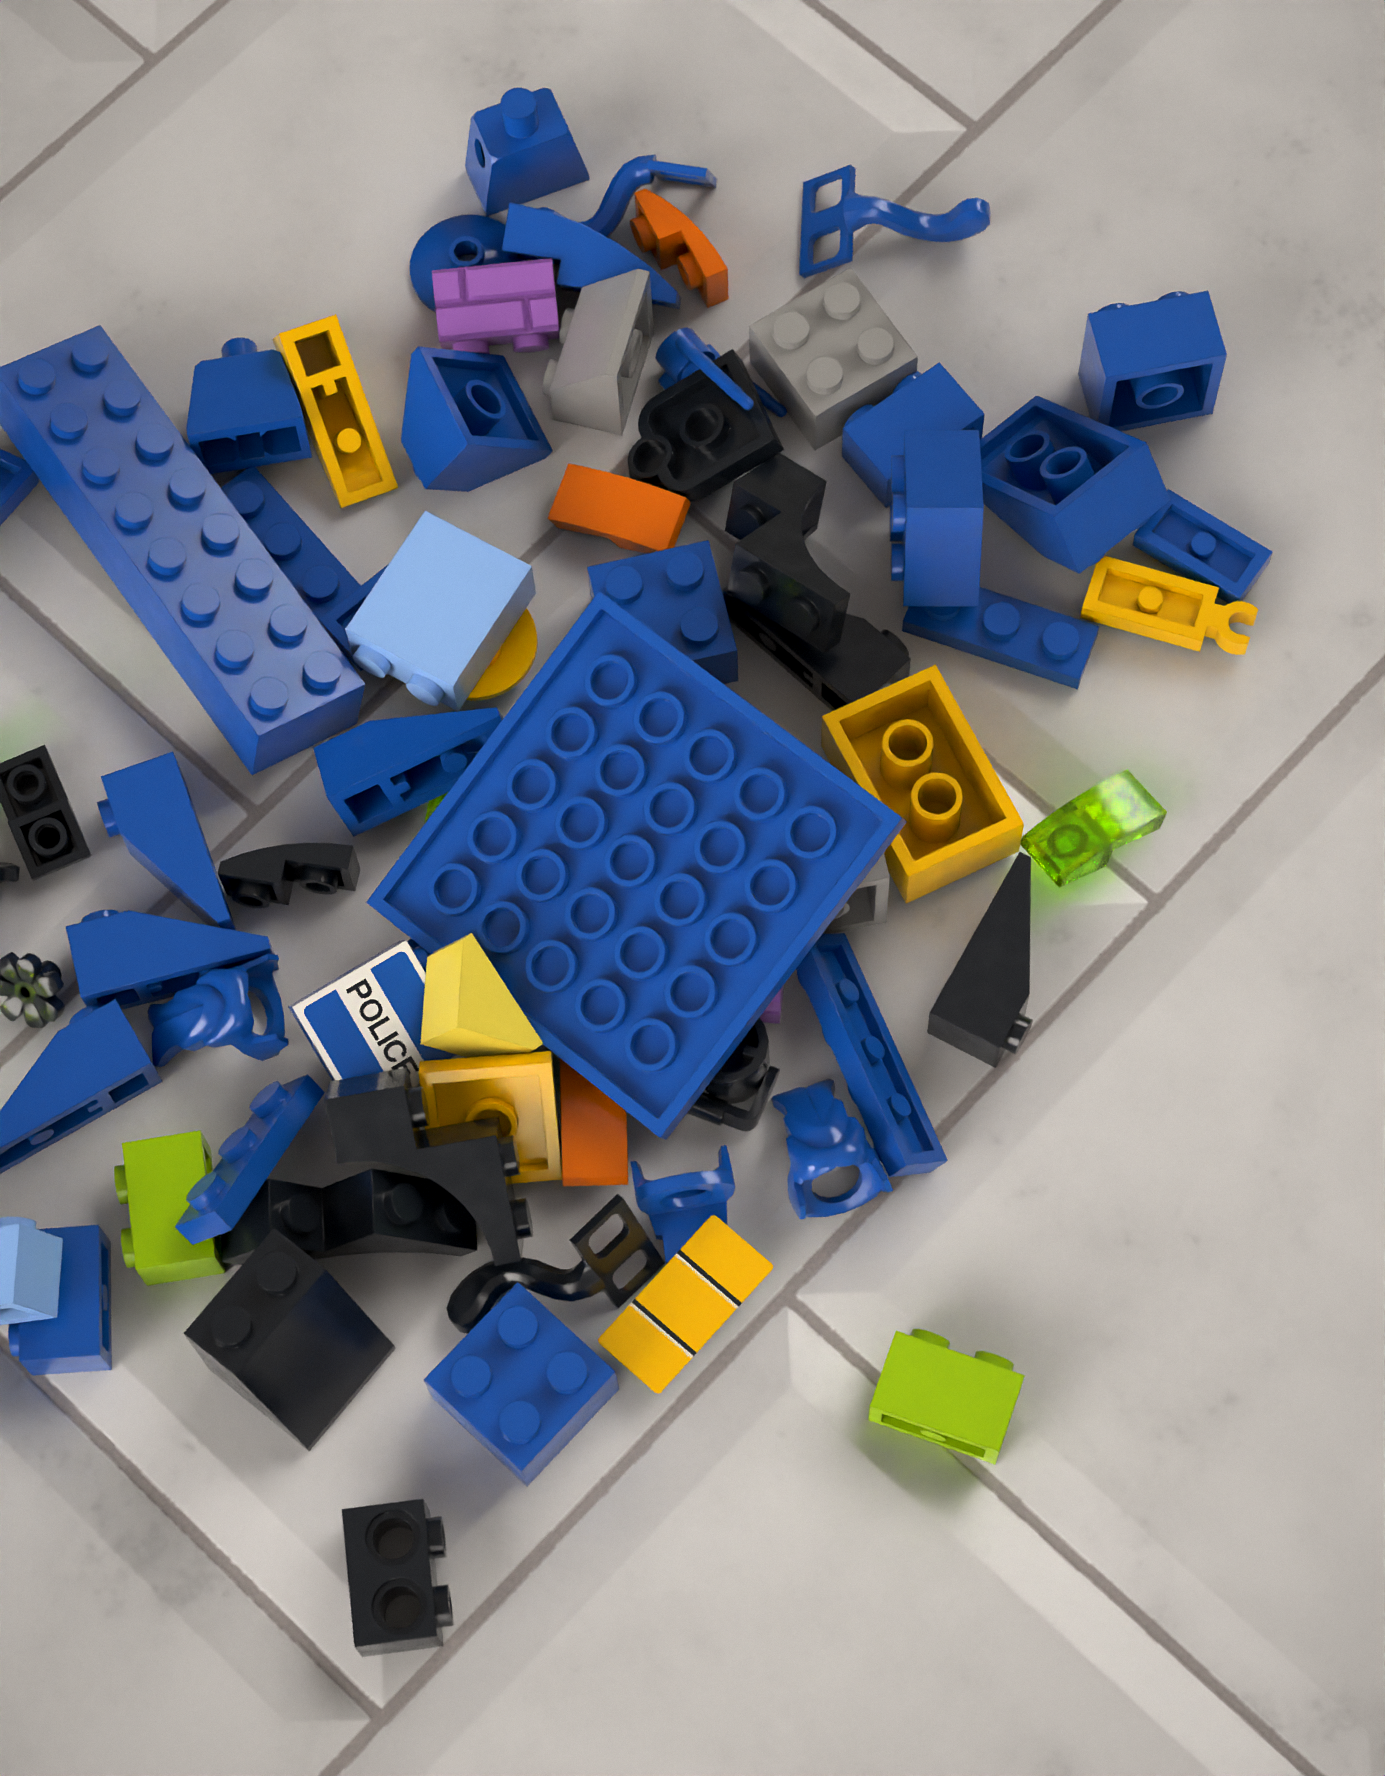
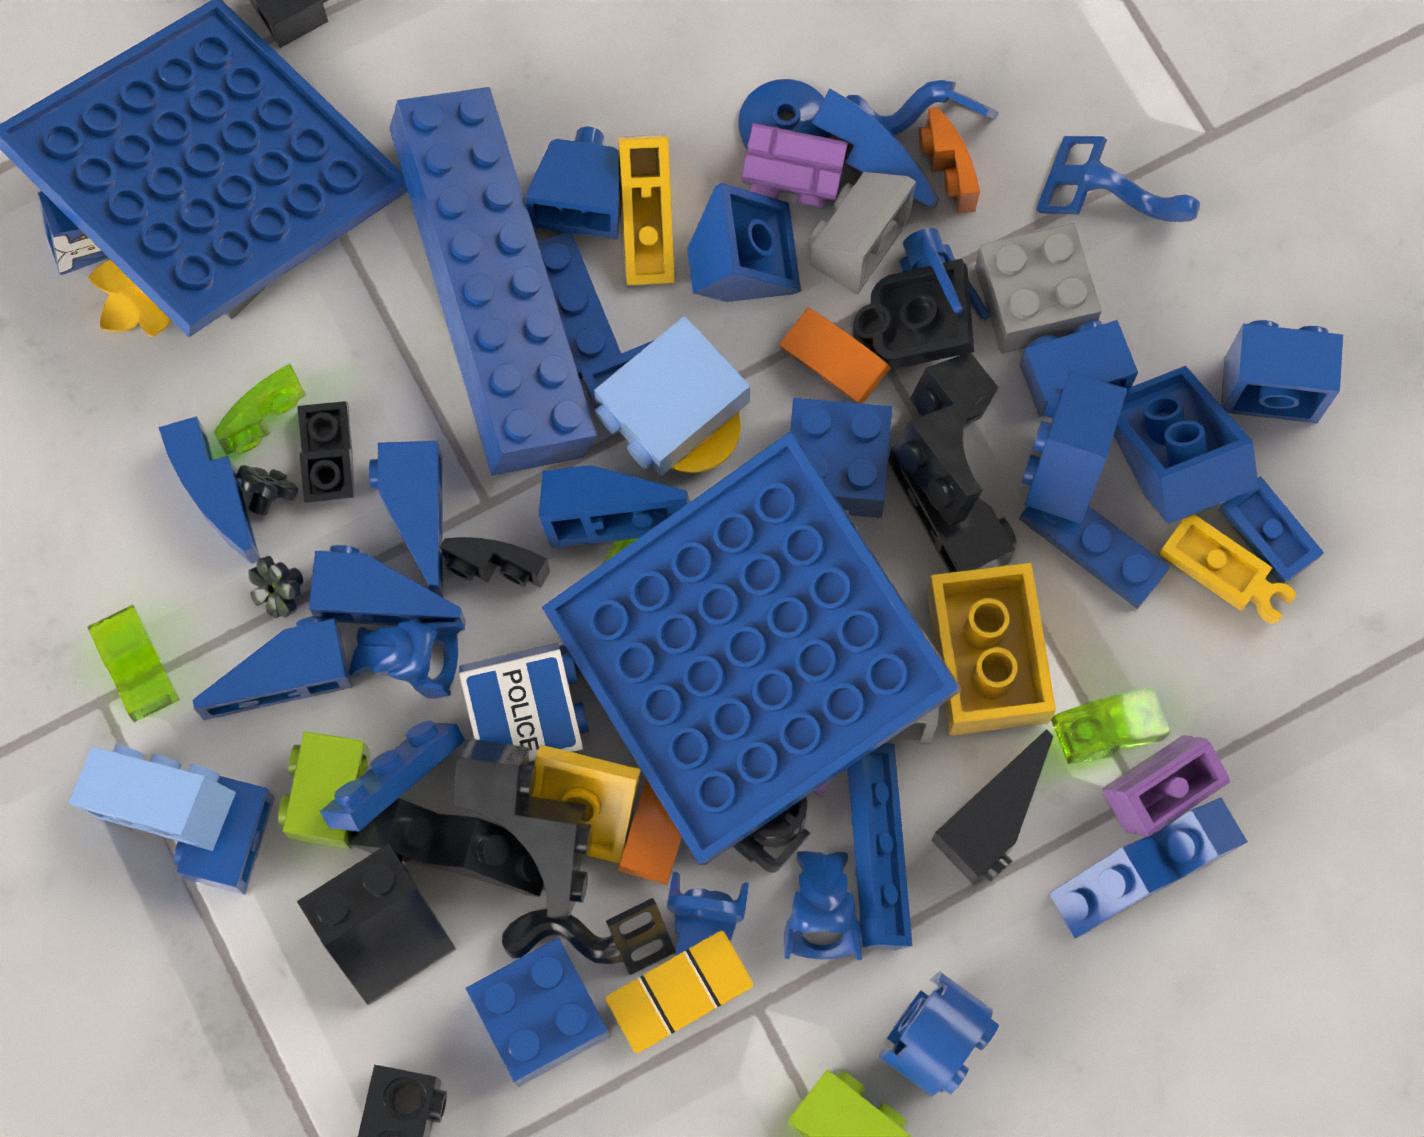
camera: 15 degrees right, 5 degrees up
light yellow slope [420,933,543,1057] -> none
blue torso [465,87,590,217] -> none
none -> blue brick [879,971,999,1096]
none -> blue arch [1049,798,1248,938]
none -> medium lavender brick [1102,735,1230,837]

